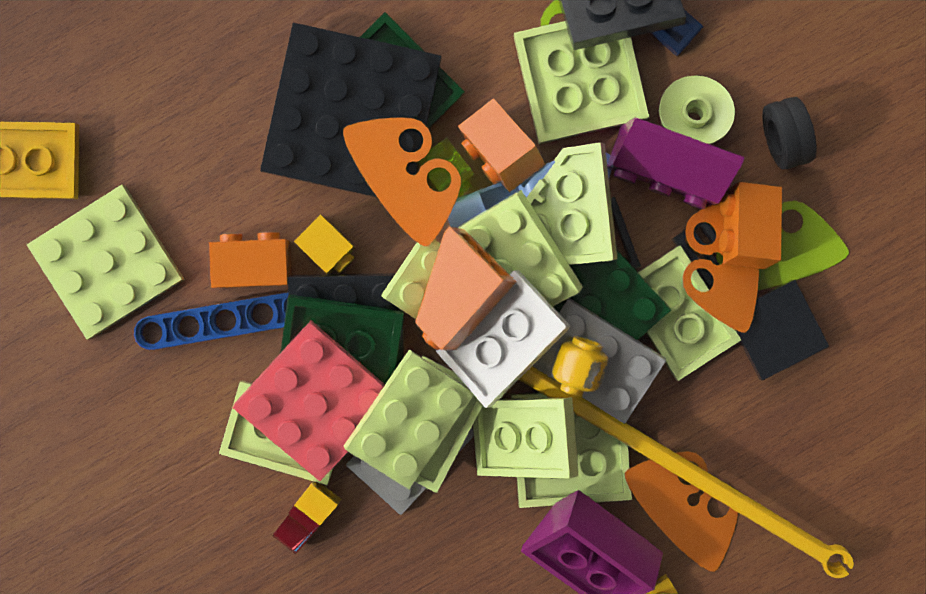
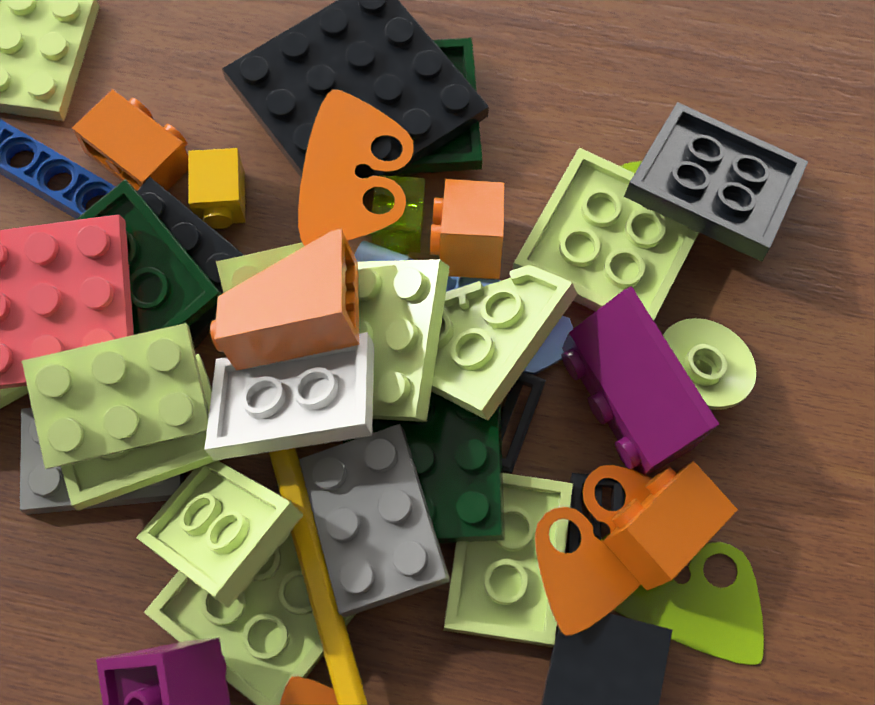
camera: 35 degrees right, 20 degrees down
yellow head [552,336,608,397] -> none
dark blue tile [651,9,704,57] -> none
black tyre [762,97,817,170] -> none

